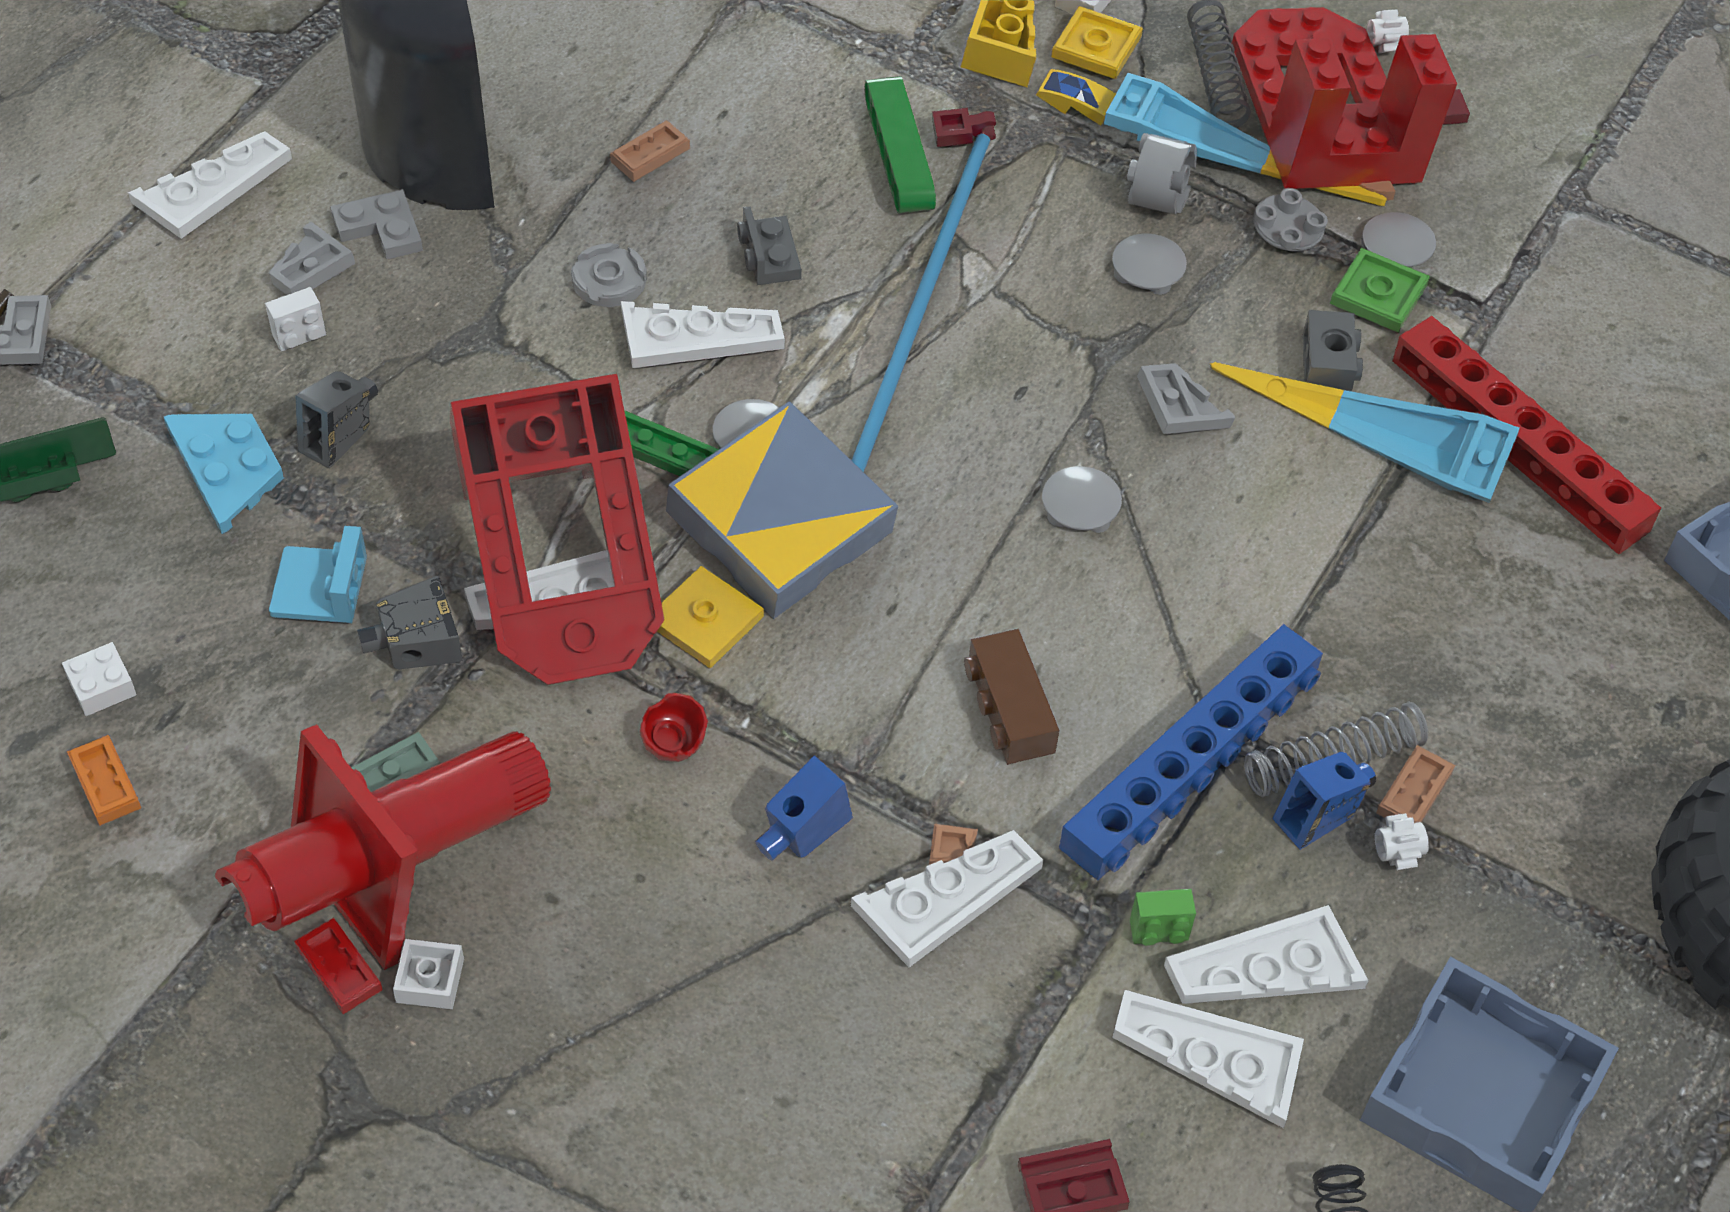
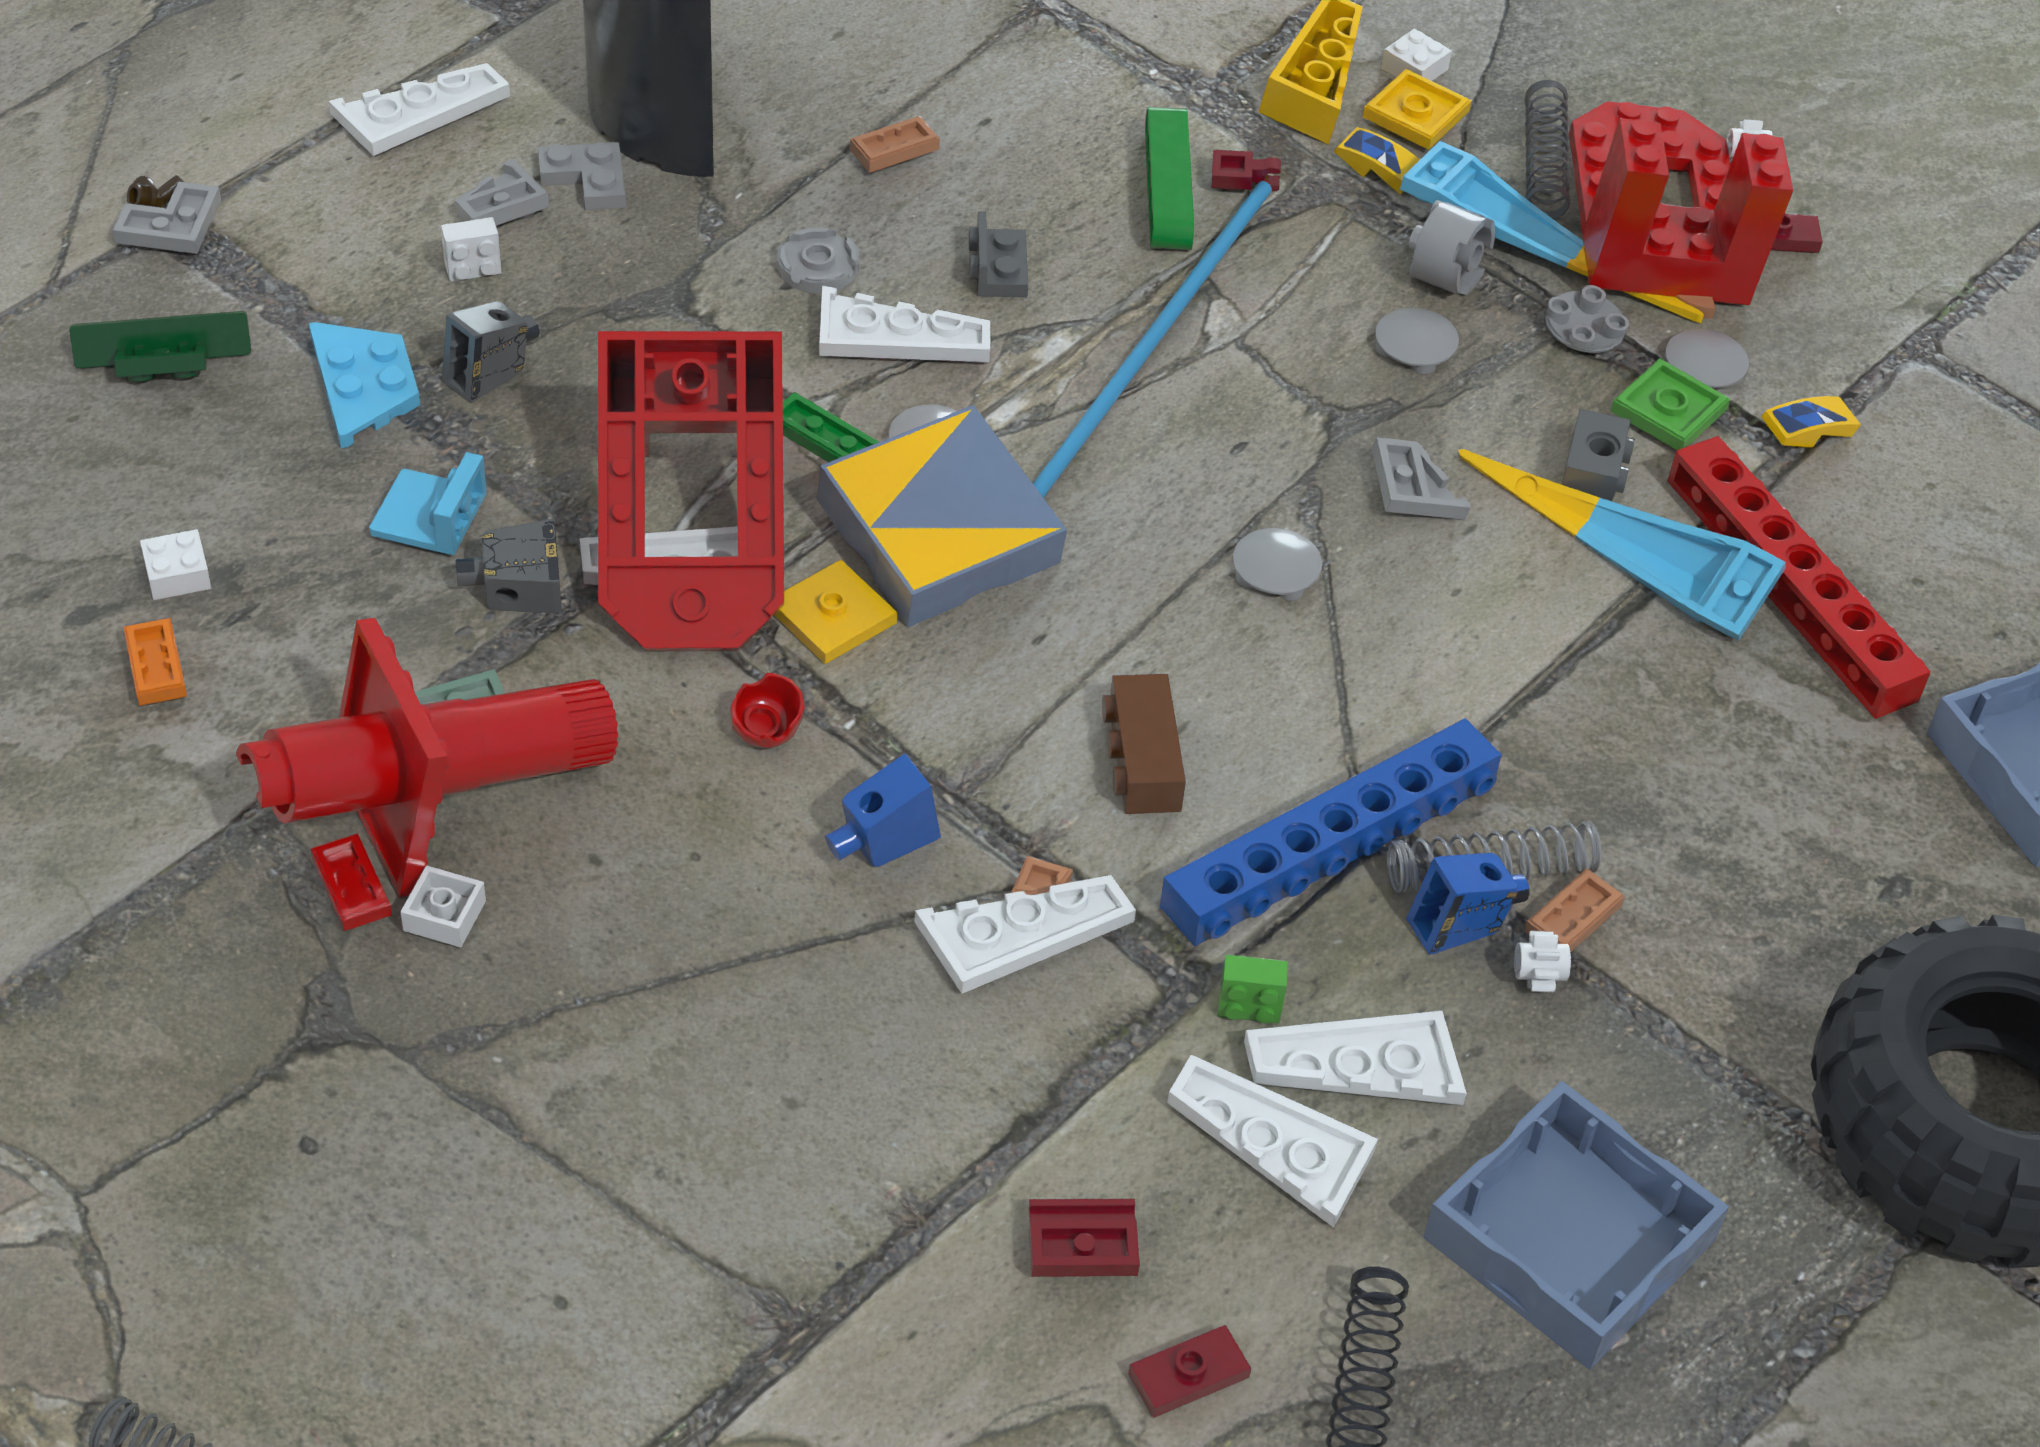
camera: 10 degrees right, 5 degrees down
none -> yellow slope [1761,396,1861,448]

